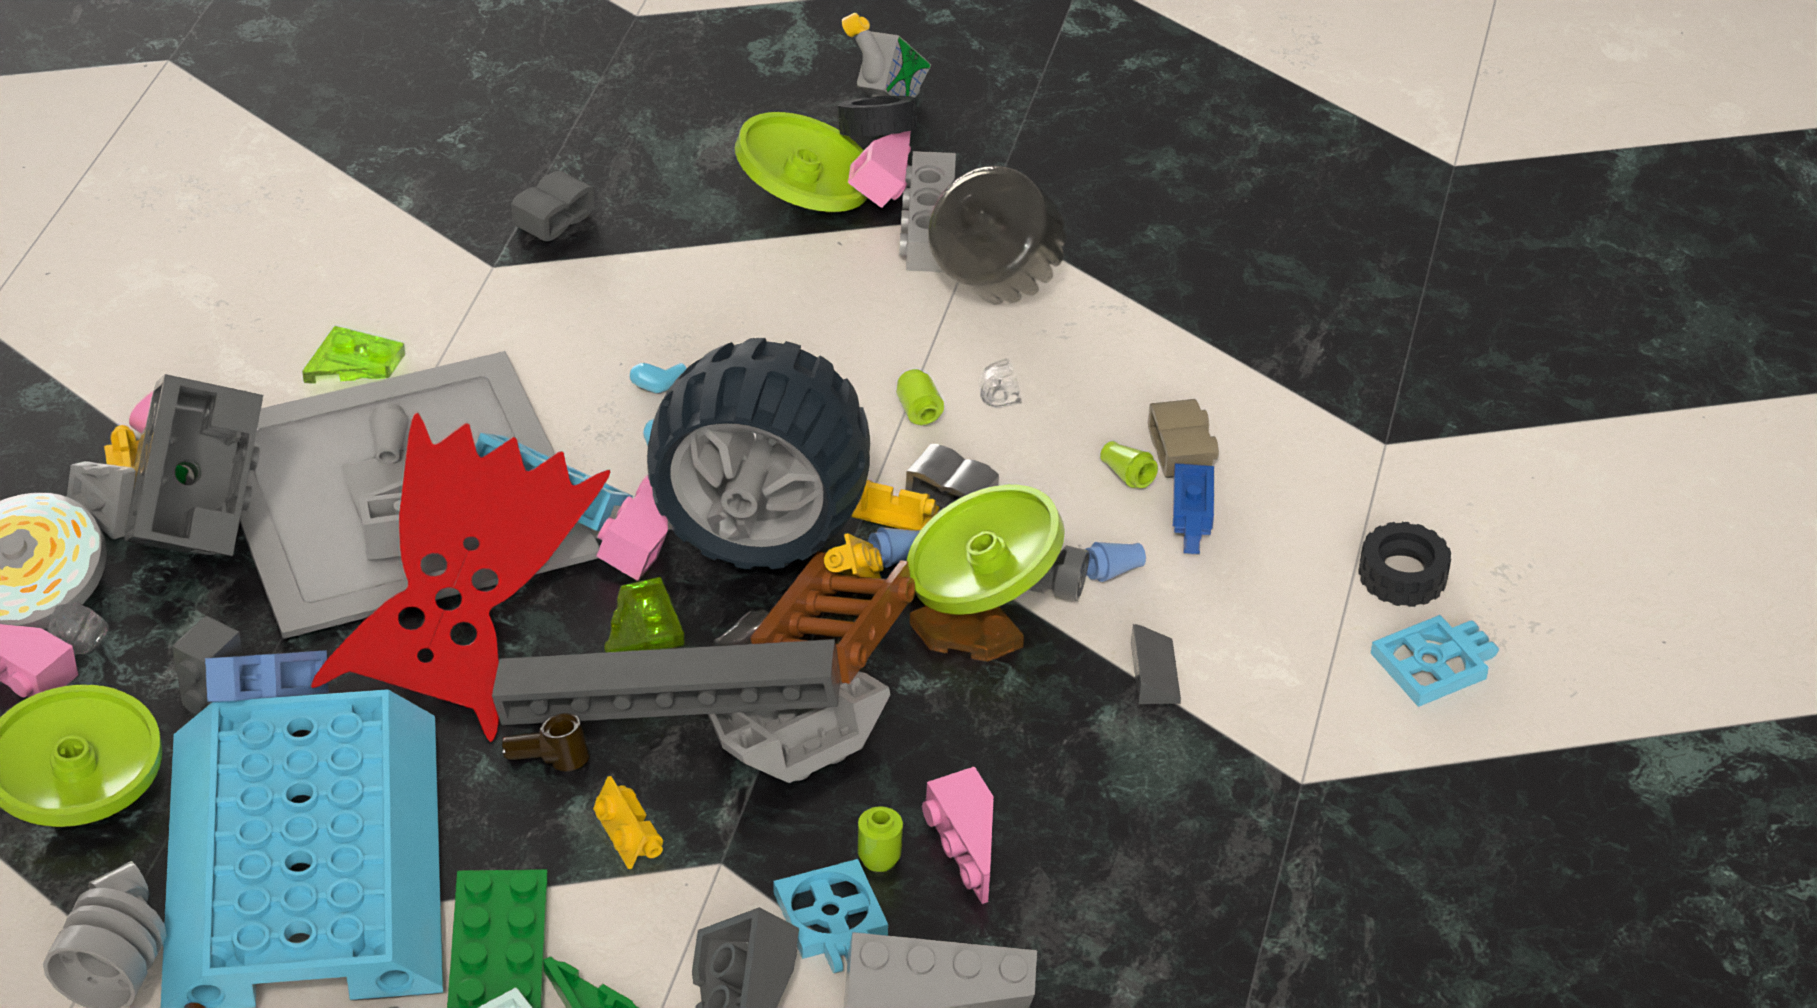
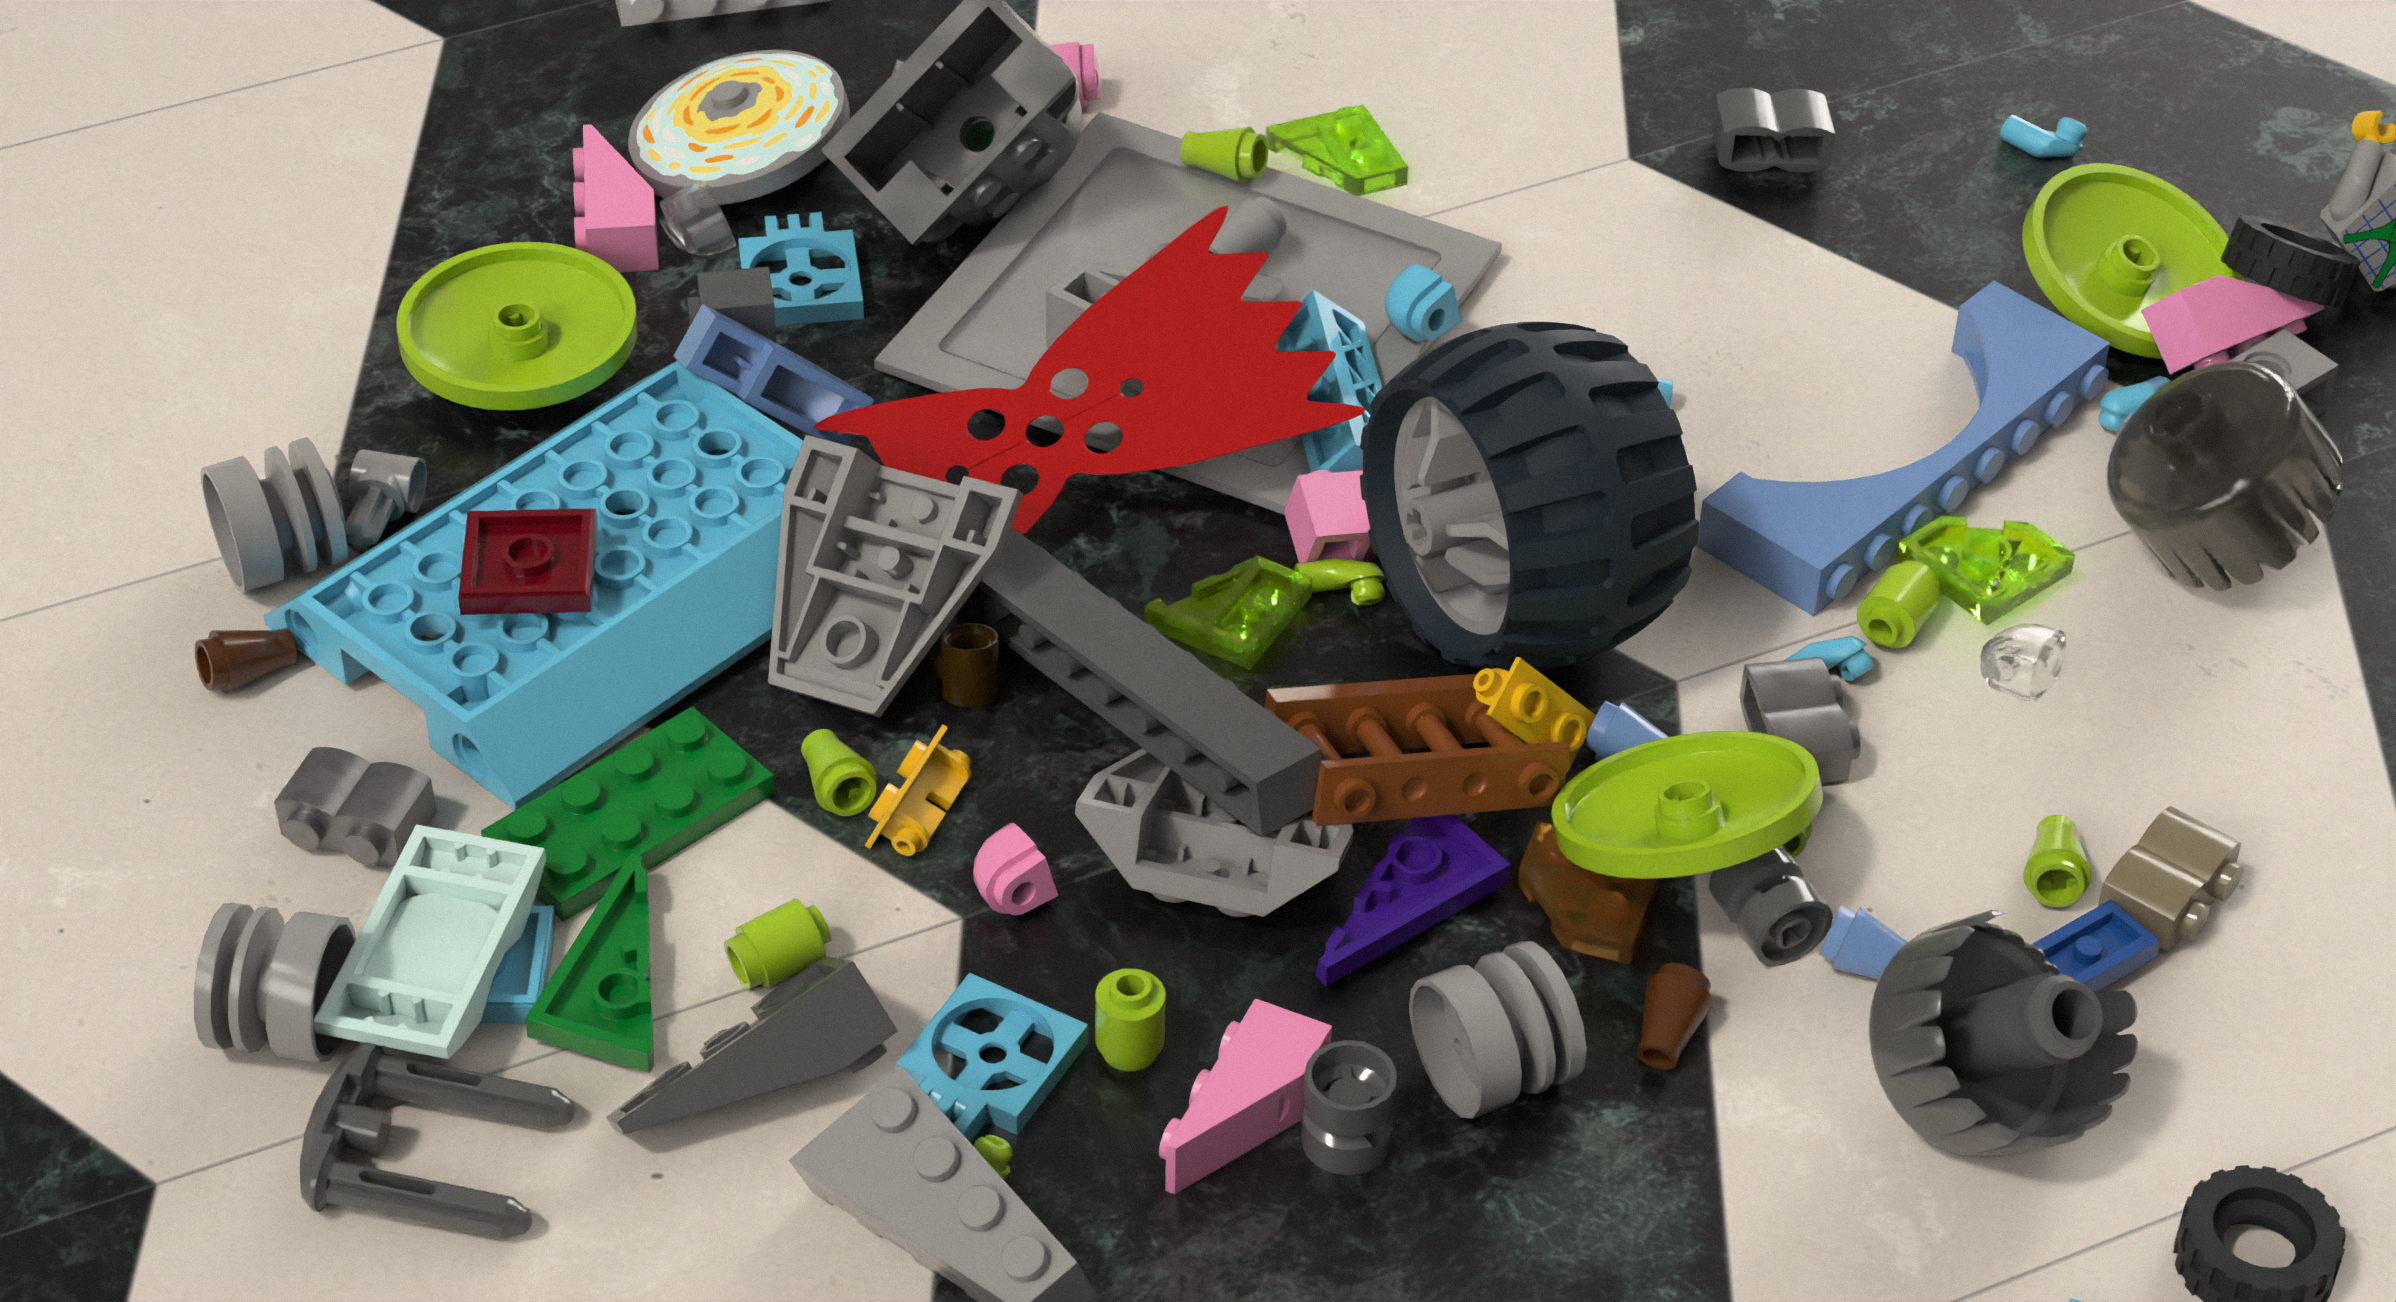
camera: 50 degrees right, 0 degrees up
yellow hinge [851,480,939,531] -> none
dark grey slope [1131,624,1181,704] -> none
none -> dark red plate [458,508,598,615]
none -> lime brick [724,899,831,990]
none -> medium azure piece [738,212,864,326]
none -> light grey wedge [768,435,1023,718]
none -> lime cone [801,729,877,816]
none -> bright pink piece [973,823,1058,915]
none -> lime cone [1180,127,1268,183]
none -> lime arm [1294,558,1385,606]
none -> dark grey wheel [1301,1040,1397,1176]
none -> dark purple wing [1315,814,1511,986]
none -> medium azure piece [1385,264,1462,342]
none -> light grey wheel [1409,941,1587,1119]
none -> reddish brown cone [1637,963,1713,1070]
none -> medium blue arch [1697,280,2110,617]
none -> medium azure arm [1785,636,1874,681]
none -> dark grey piece [1869,910,2138,1158]
none -> clear neon green plate [1896,516,2075,625]
none -> medium azure arm [2000,115,2087,158]
none -> medium azure arm [2098,376,2175,432]

